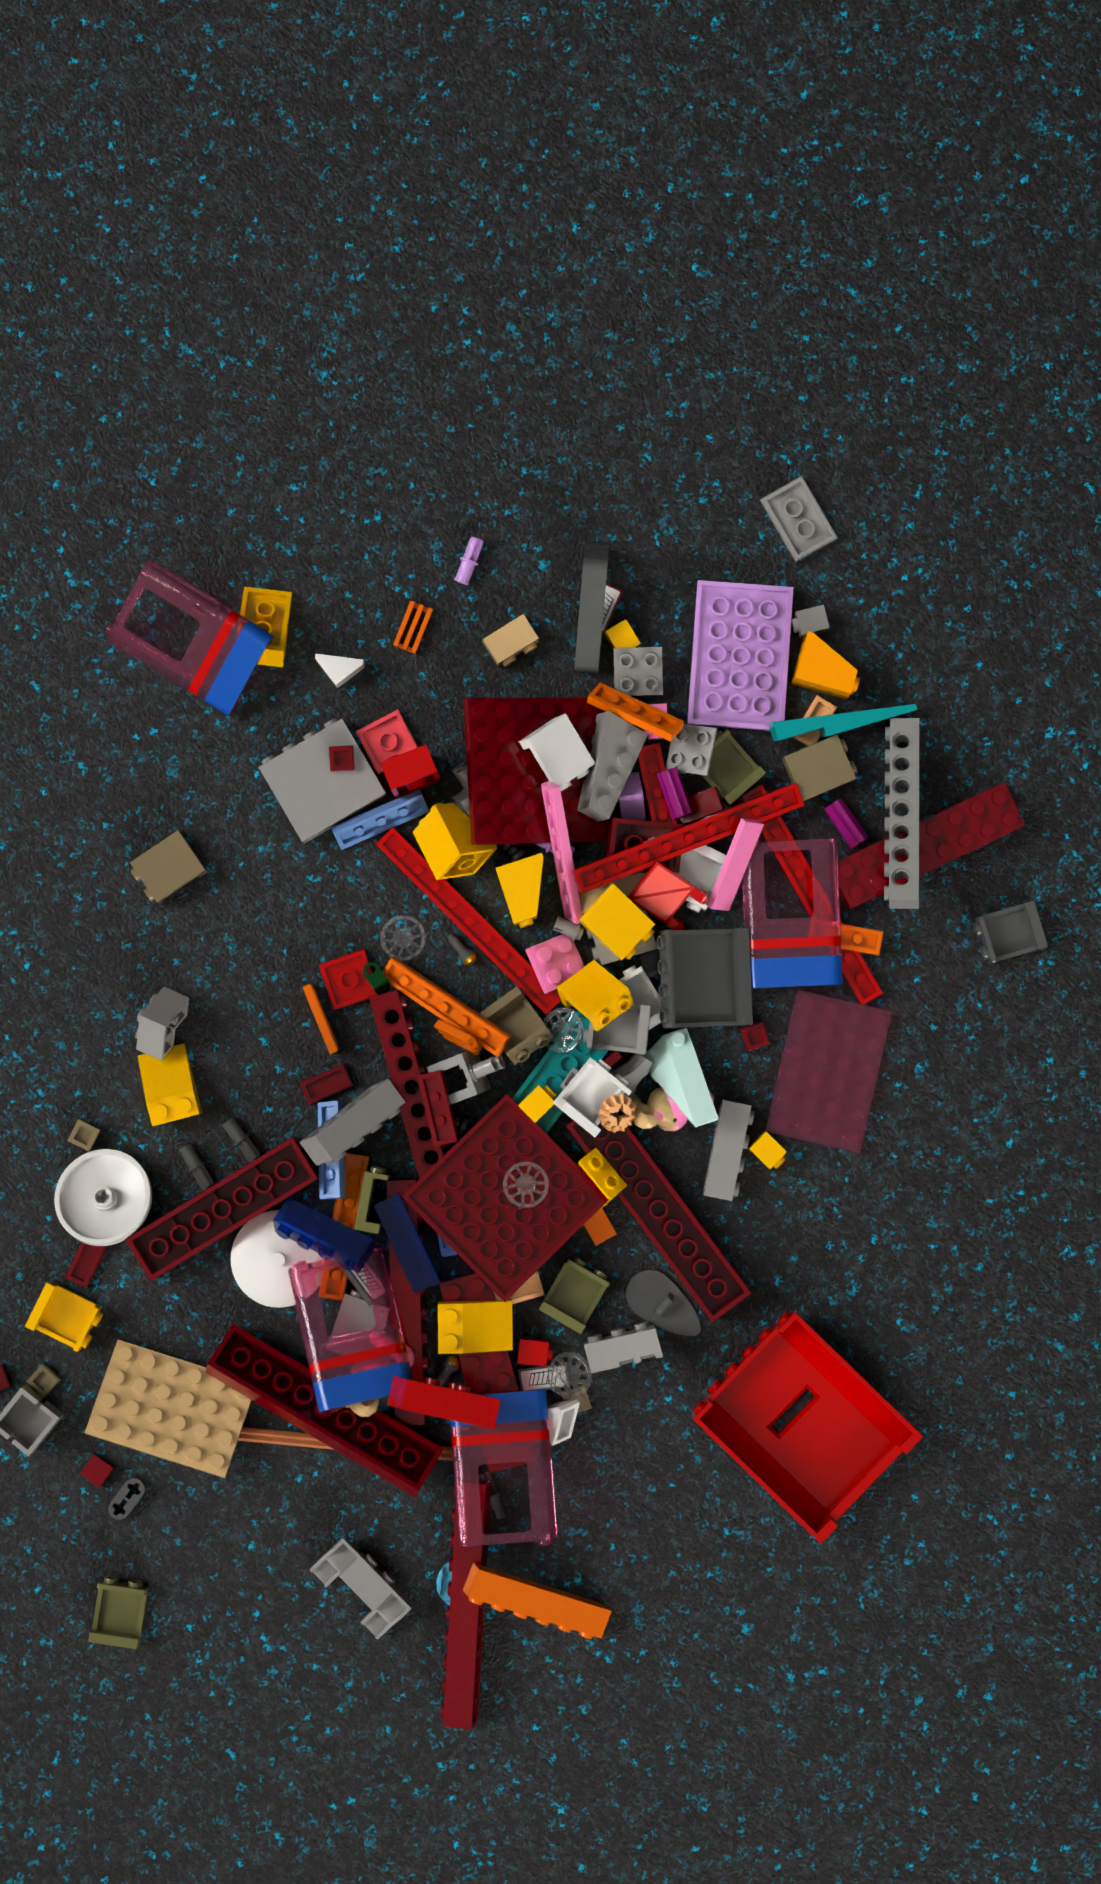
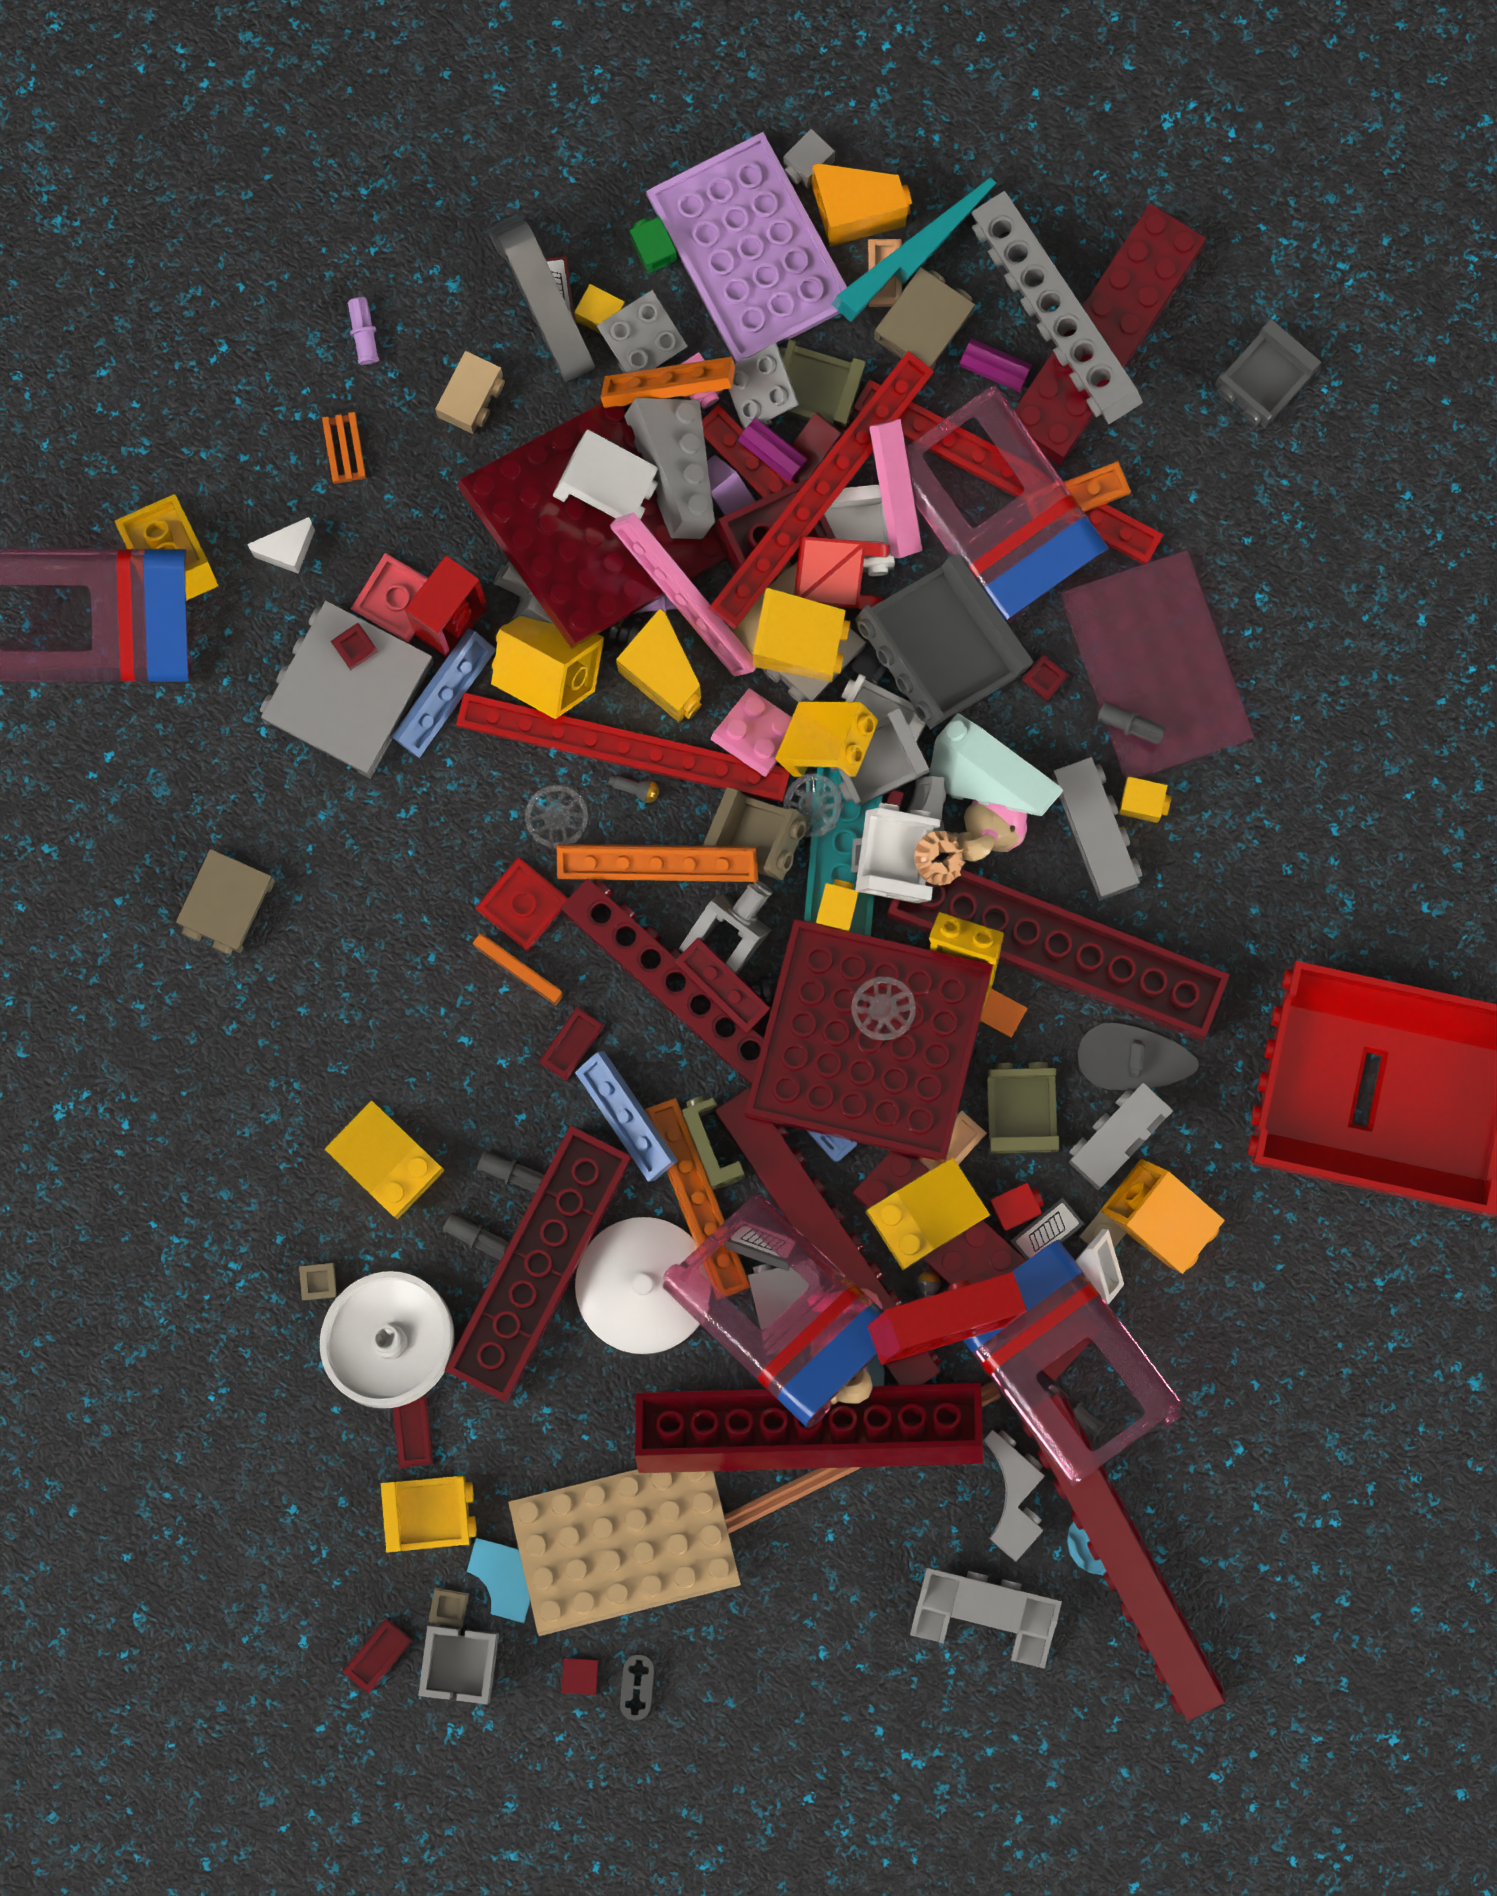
camera: 25 degrees left, 5 degrees down
olive panel [88,1576,149,1649] -> none
light grey brick [135,987,189,1061] -> none
clear blue brick [273,1197,374,1273] -> none
light grey brick [299,1079,405,1166] -> none
dark green piece [363,962,391,994] -> none
clear blue panel [374,1193,441,1293] -> none
orange tile [434,1020,482,1055] -> none
orange brick [463,1563,612,1639] -> none
clear wheel [547,1352,592,1398] -> none
light grey pin [553,916,585,941] -> none
light grey tile [760,476,838,563] -> none
none -> medium azure tile [467,1538,530,1623]
none -> green brick [629,216,677,274]
none -> light grey arch [983,1430,1044,1562]
none -> dark grey axle [1098,701,1166,744]
none -> light orange slope [1099,1159,1225,1274]

